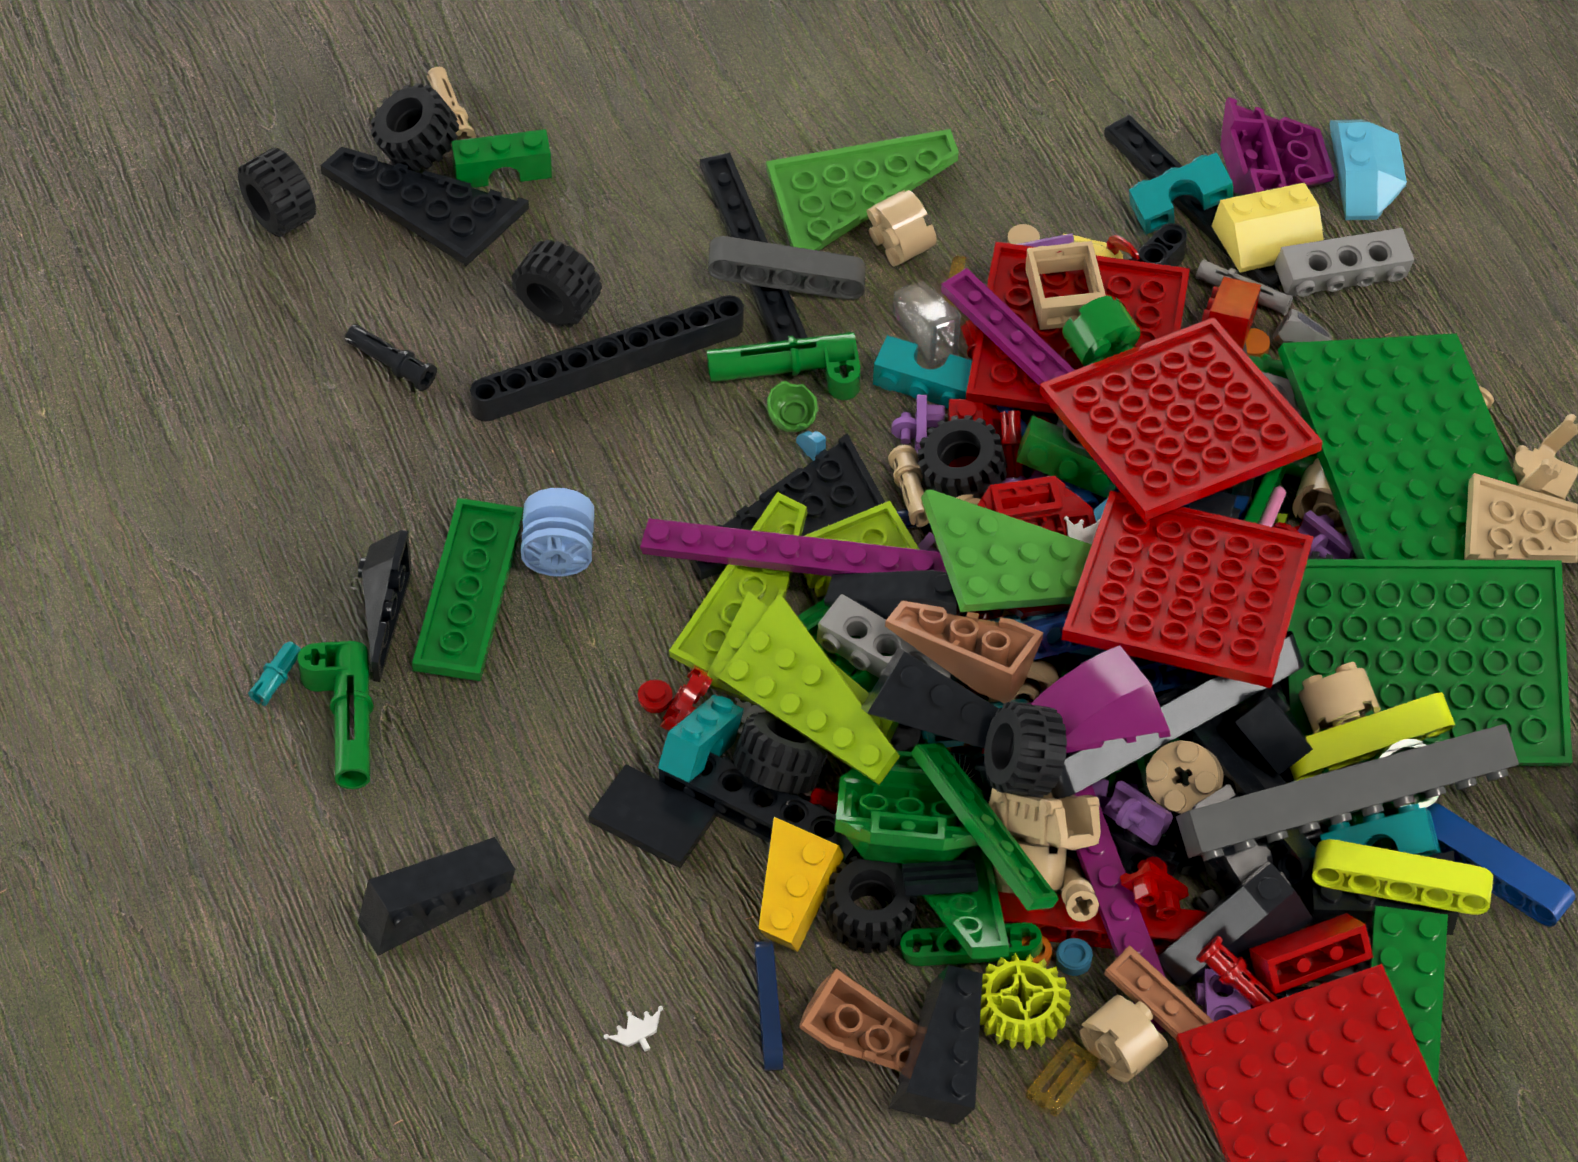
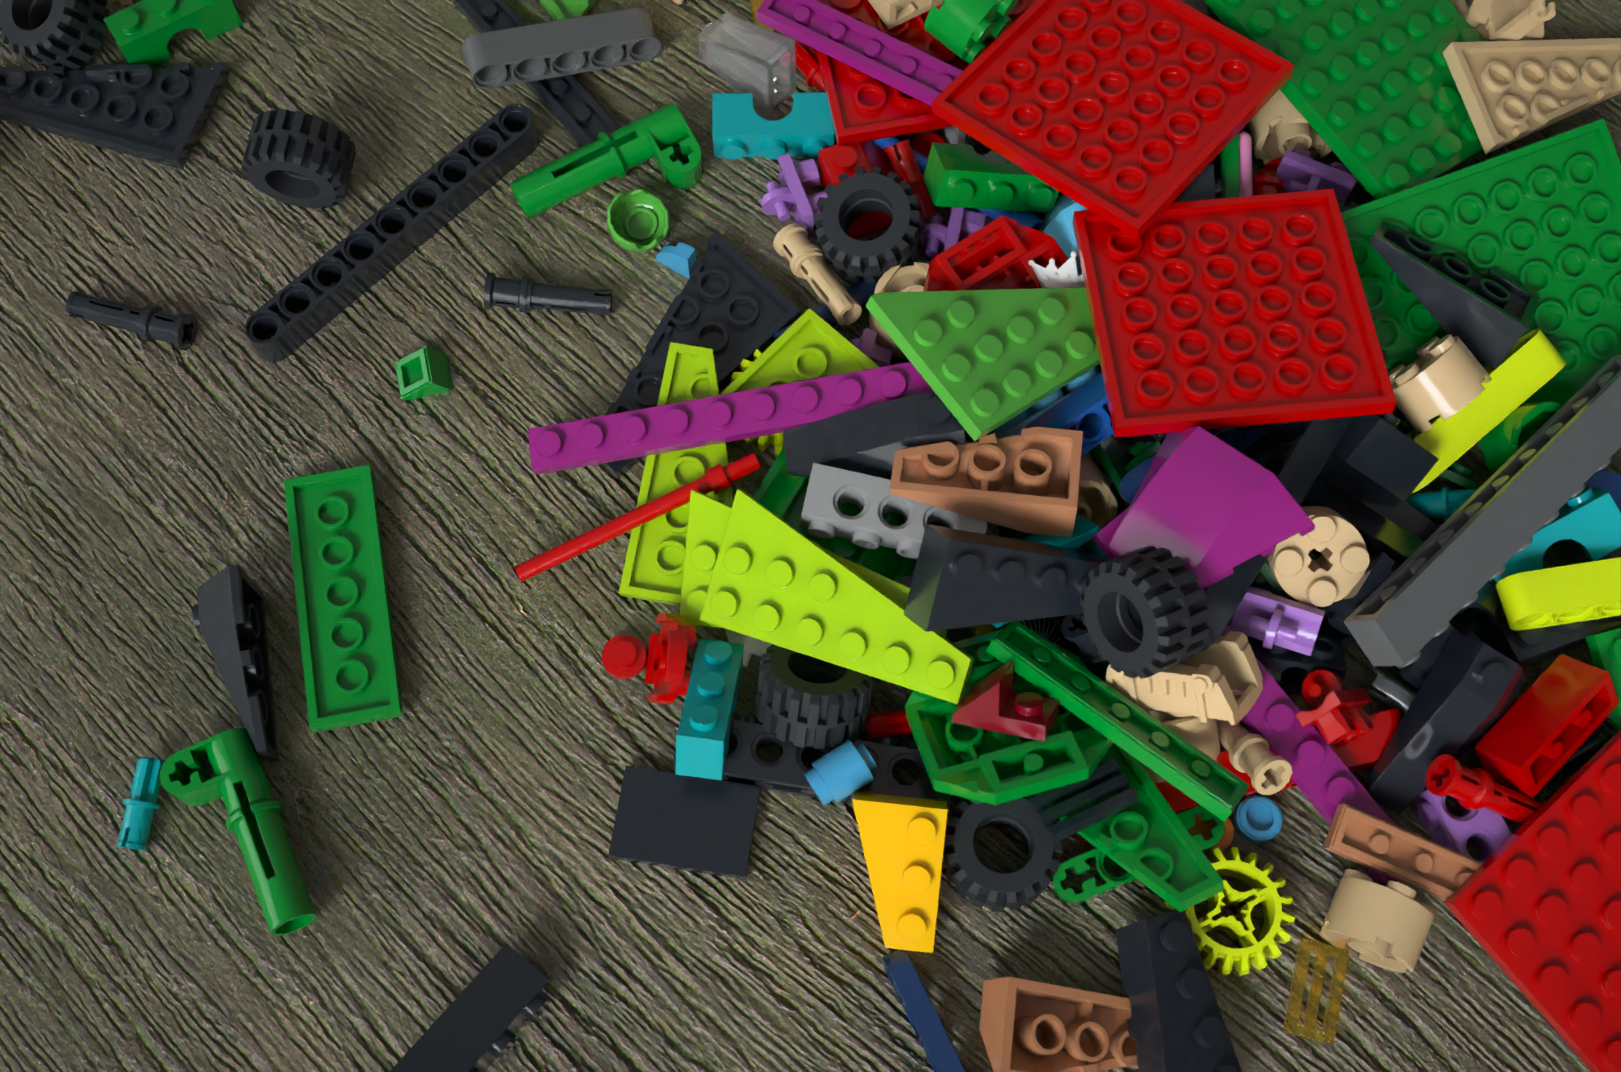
camera: 20 degrees left, 15 degrees up
light blue wheel [521,488,594,576] -> none
none -> green slope [395,346,452,401]
none -> black pin [484,272,613,316]
none -> red bar [514,452,761,582]
none -> dark azure brick [804,740,877,806]
none -> dark red slope [952,660,1059,742]
none -> black wedge [1369,221,1540,369]

